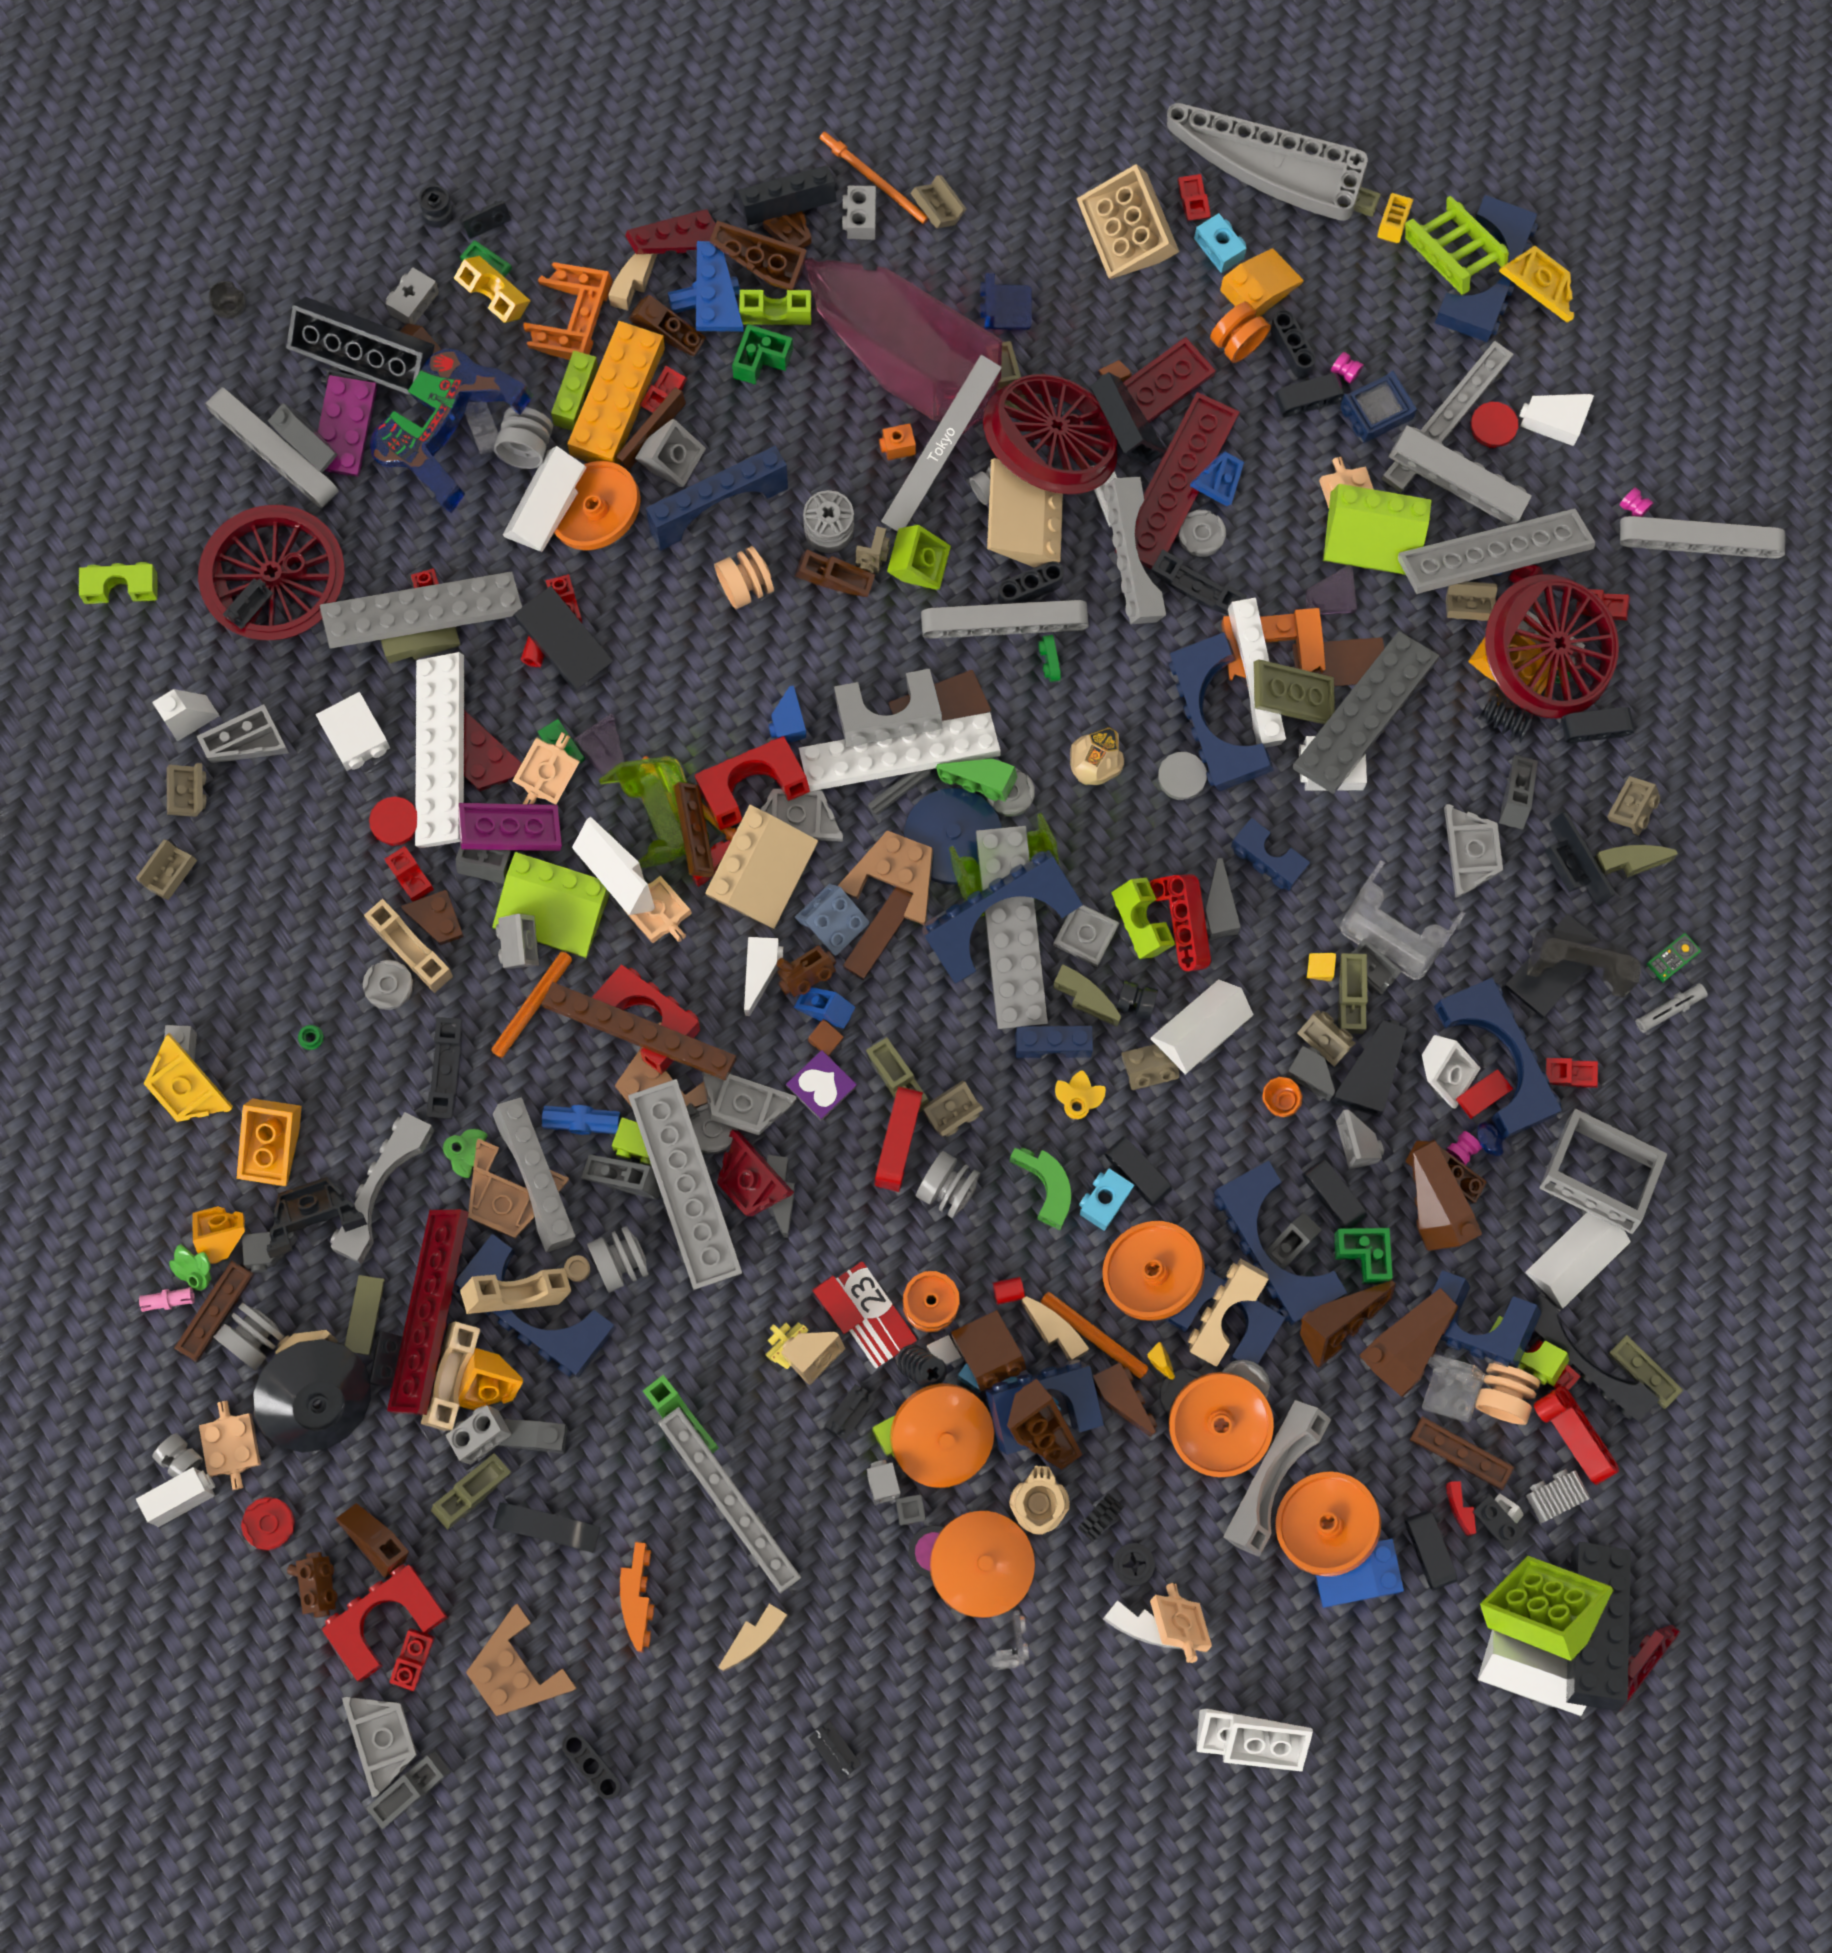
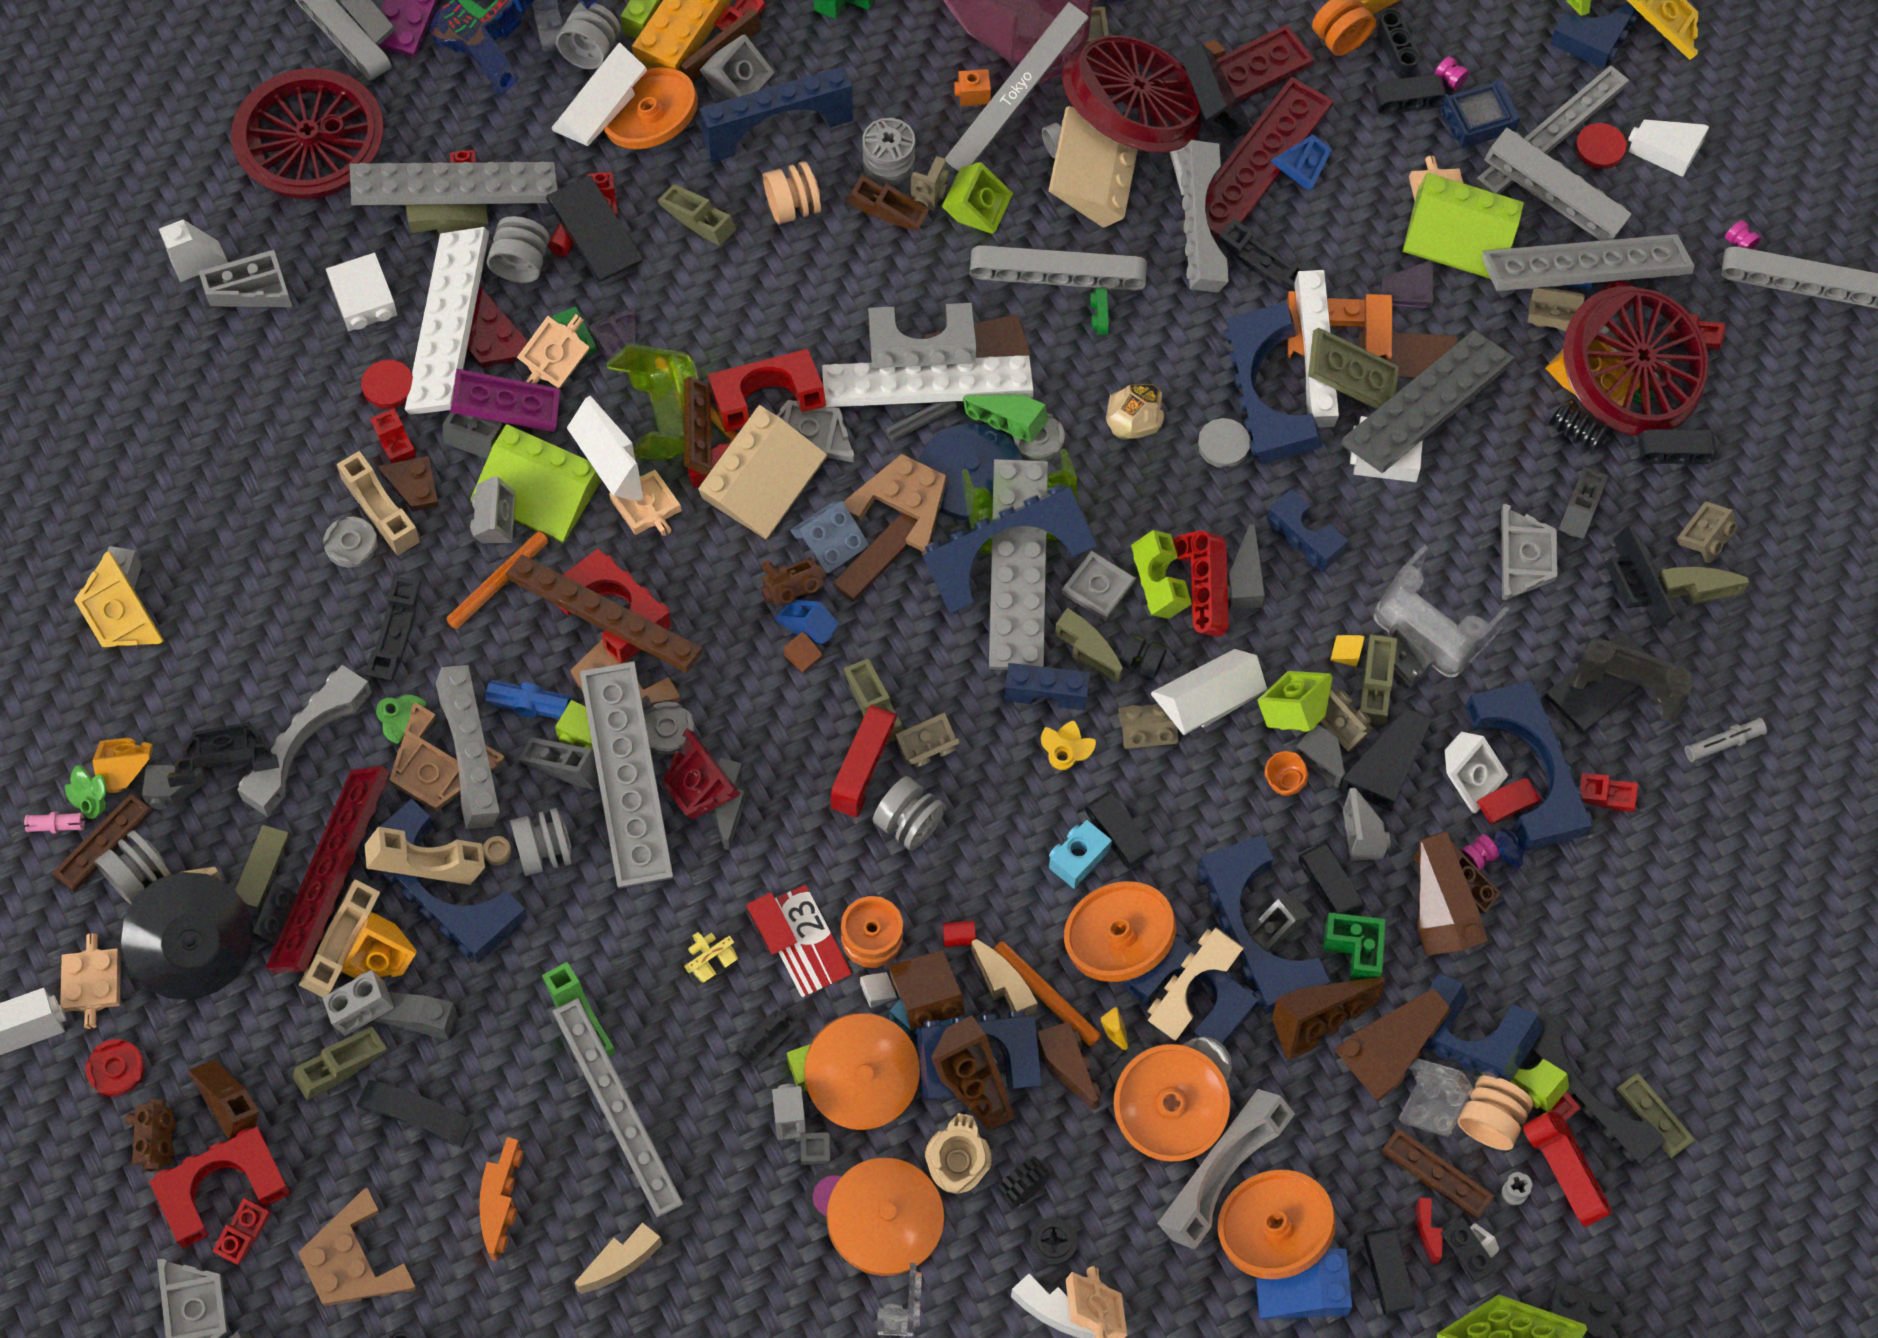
camera: 10 degrees right, 10 degrees down
lime arch [79,562,158,604] -> none
dark tan bracket [136,839,197,900] -> none
light grey wheel [152,1433,203,1478] -> none
dark tan bracket [167,763,206,817] -> none
black hinge [222,579,273,629] -> none
light orange slope [237,1098,302,1186] -> none
green plate [298,1025,324,1050] -> none
light grey wing [702,1072,797,1135] -> none
white slope [744,937,783,1016] -> none
blue slope [768,686,806,743] -> none
tan slope [781,1332,845,1385] -> none
tile [786,1050,857,1121] -> none
black piece [896,1344,947,1387] -> none
black beam [998,561,1064,604] -> none
bright green arch [1009,1148,1071,1230] -> none
light grey tile [1178,510,1226,557] -> none
white slope [1525,1212,1631,1310] -> none
light grey brick [1526,1469,1590,1523] -> none
light grey window [1539,1109,1667,1234] -> none
tile [1646,933,1701,983] -> none
none -> light grey wheel [487,216,550,283]
none -> olive slope [658,184,736,246]
none -> lime slope [1258,671,1332,732]
none -> light grey bush [1501,1172,1533,1206]

